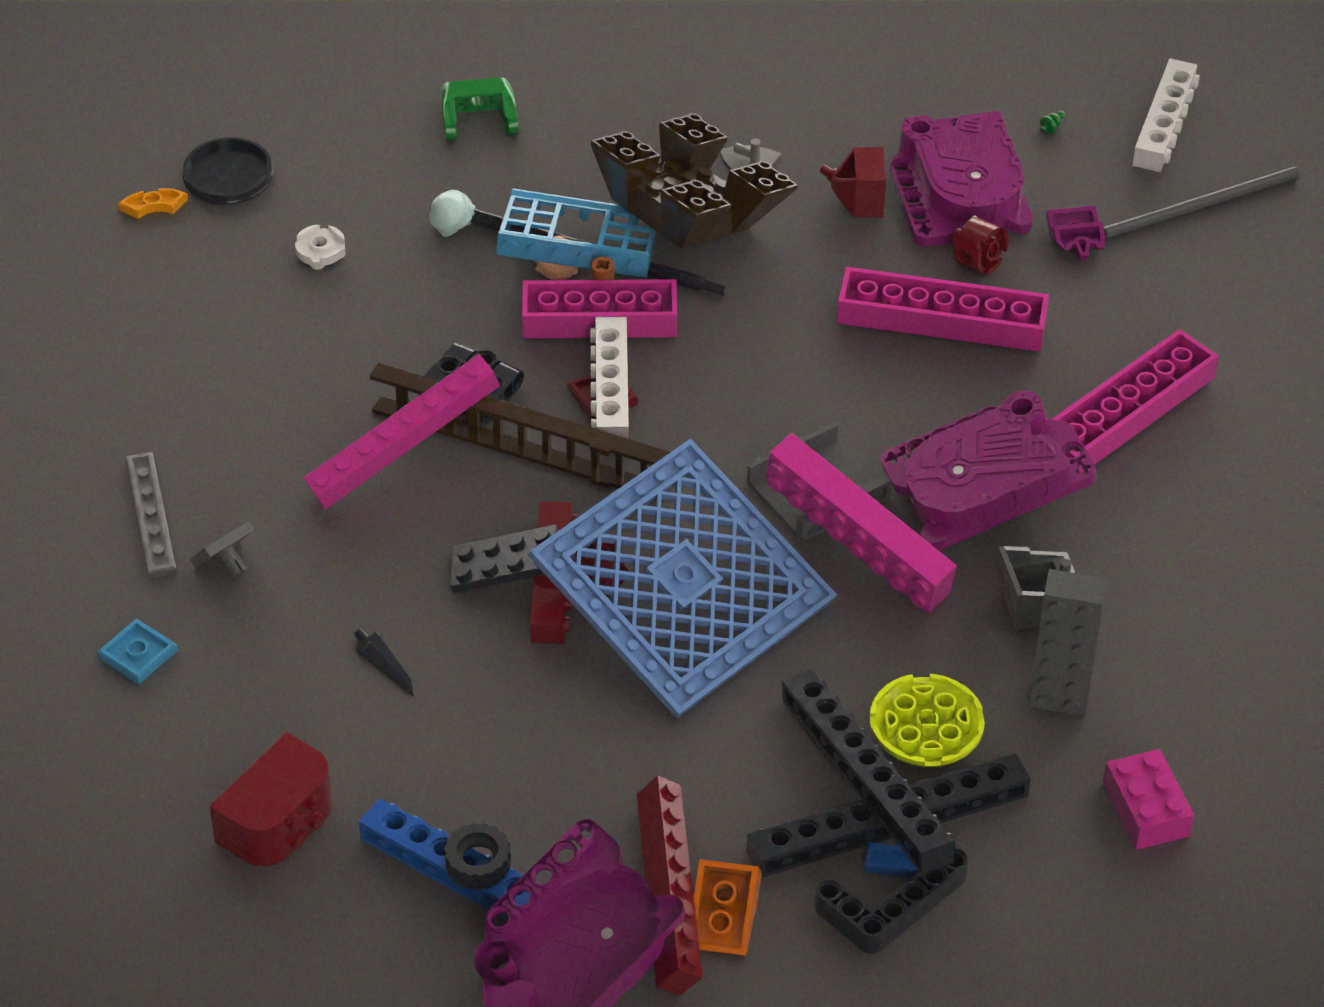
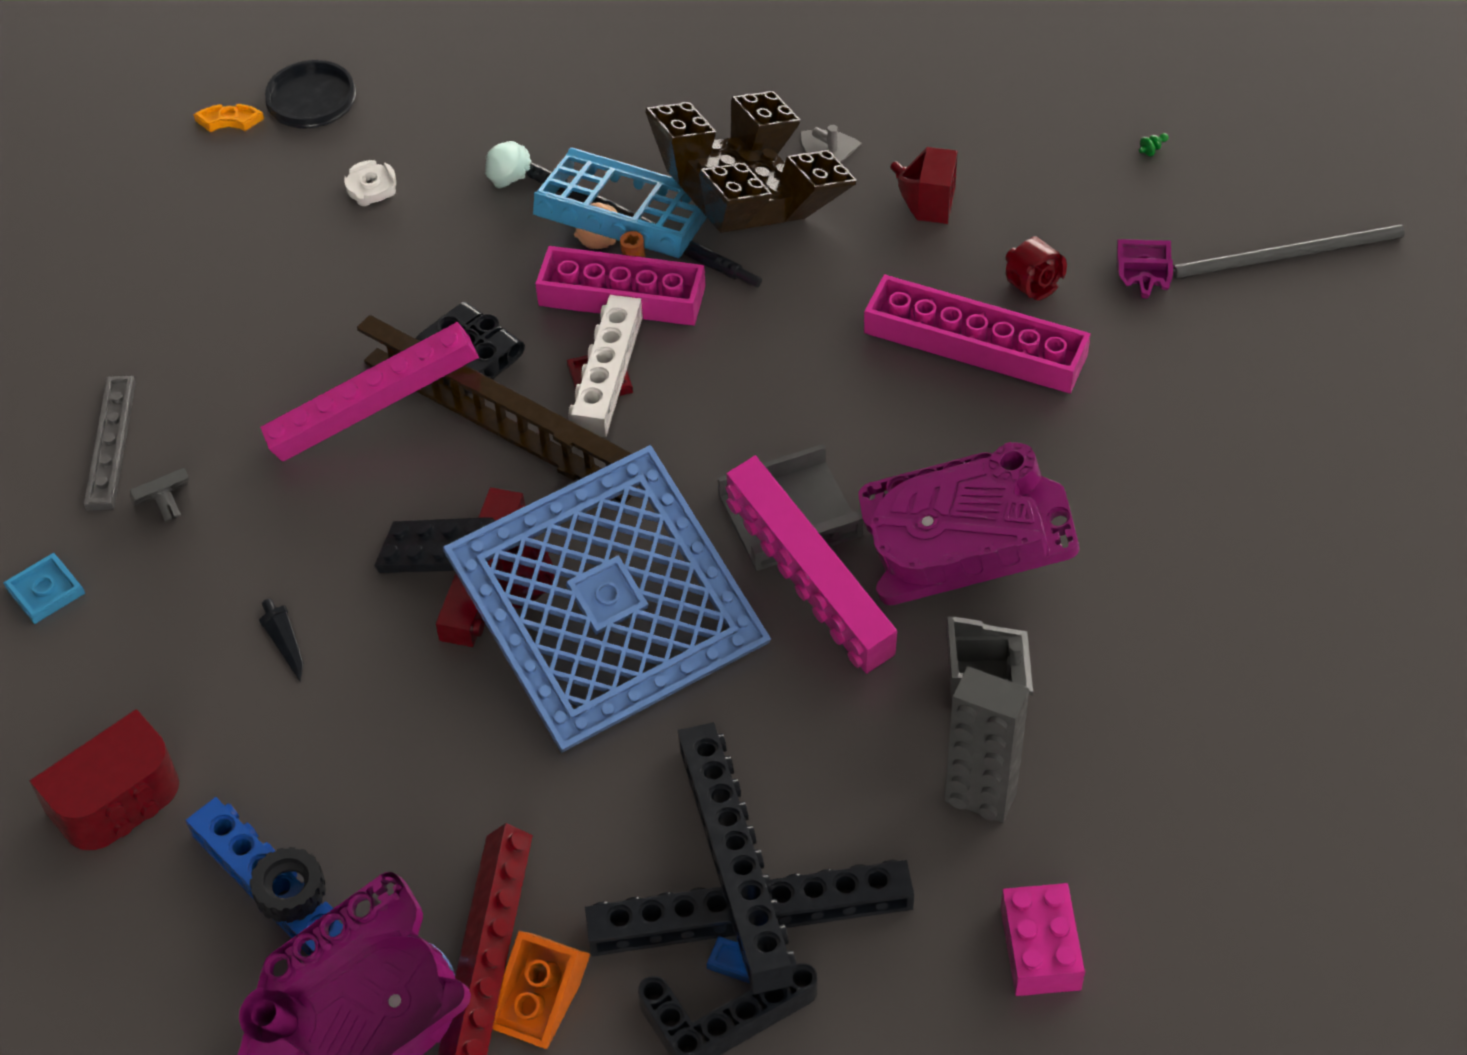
camera: 15 degrees right, 5 degrees up
green connector [441,77,519,141] -> none
neon yellow brick [870,674,985,767] -> none
magenta piece [890,110,1033,247] -> none
dark pink brick [1052,329,1219,474] -> none
white brick [1132,58,1200,172] -> none

